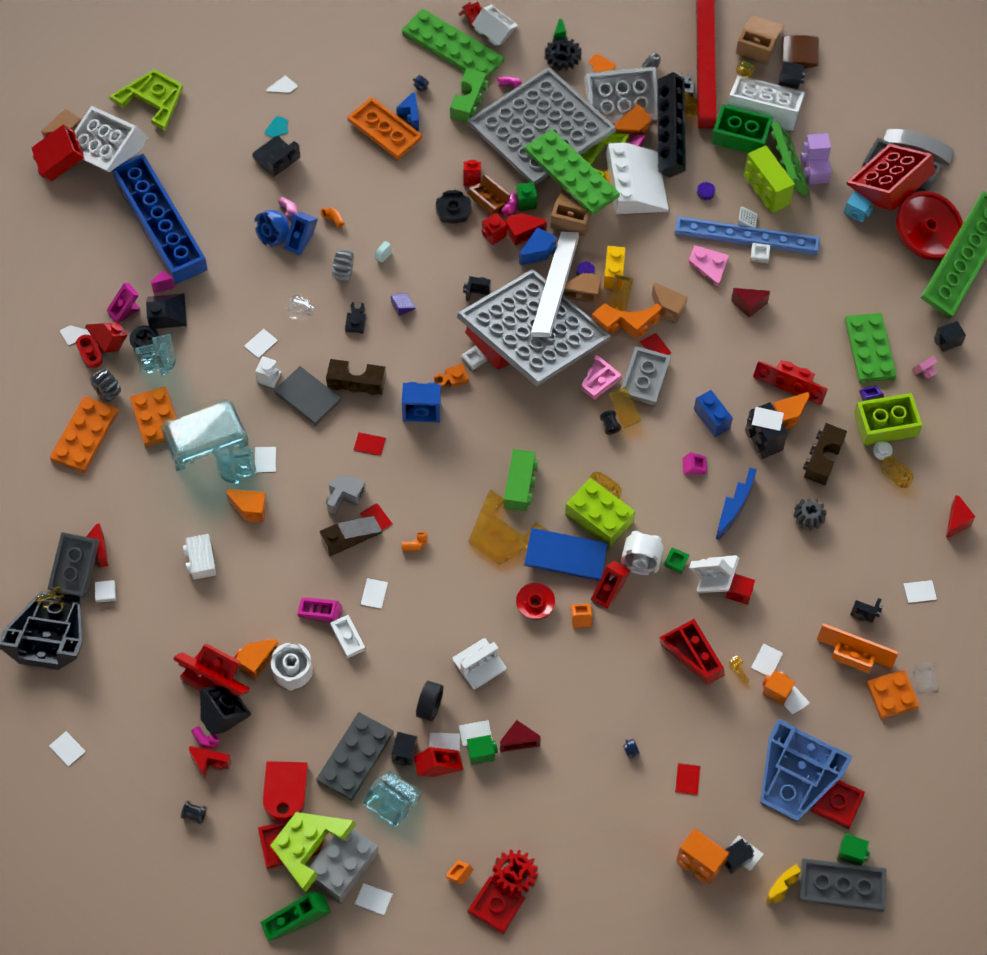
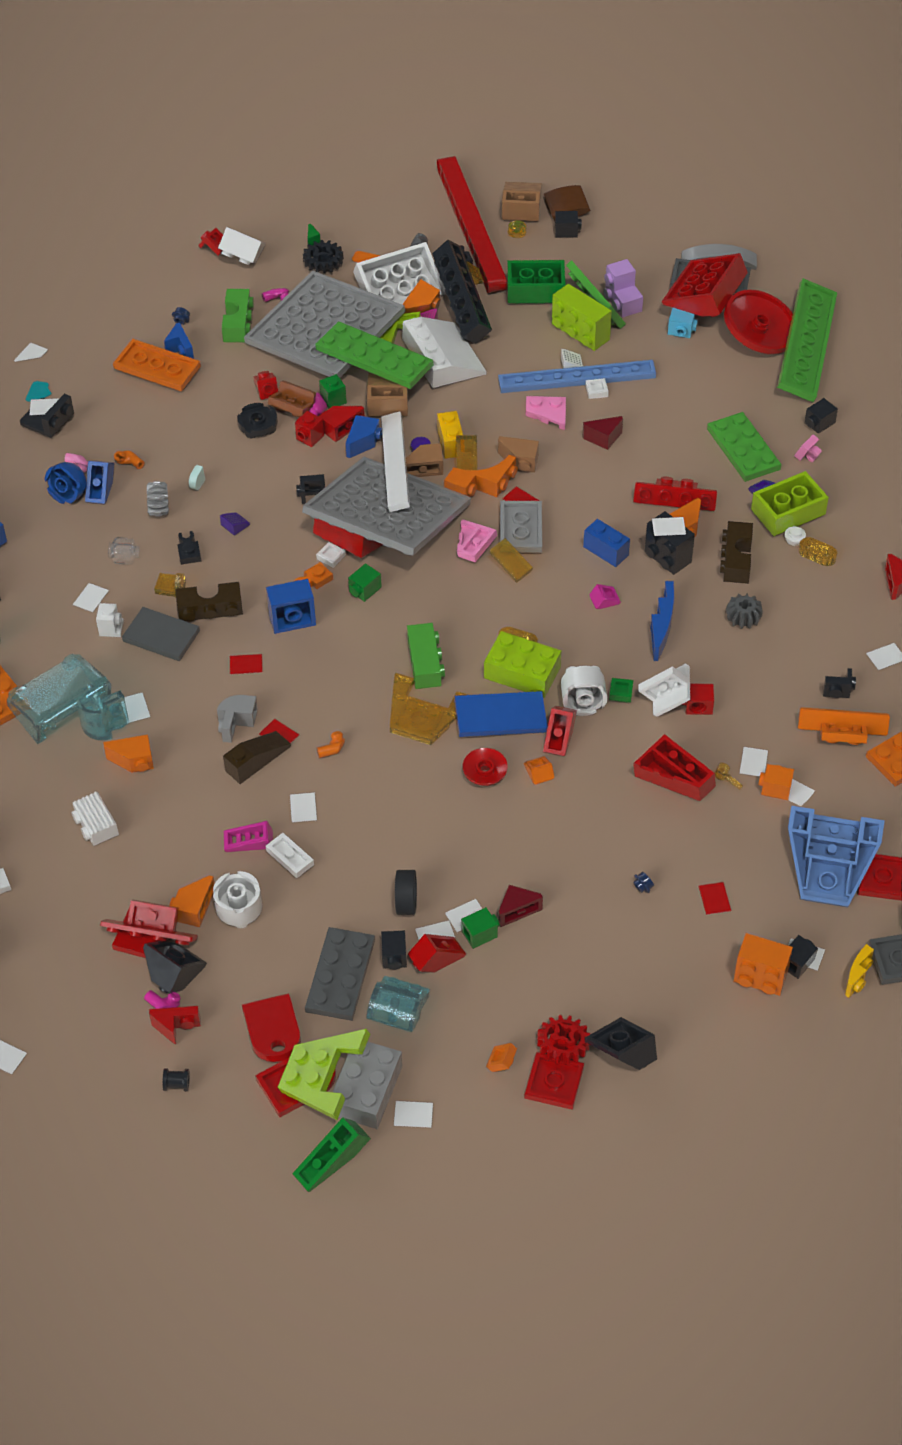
camera: 15 degrees left, 10 degrees down
bright green plate [402,8,504,80] -> none
white bracket [452,638,506,690] -> none
black bush [600,410,621,435] -> none
dark purple tile [697,182,715,200] -> none
white slope [727,75,805,131] -> none
none -> white sticker [30,398,59,415]
none -> clear yellow tile [154,573,186,598]
none -> green brick [348,563,382,602]
none -> black slope [585,1017,657,1070]

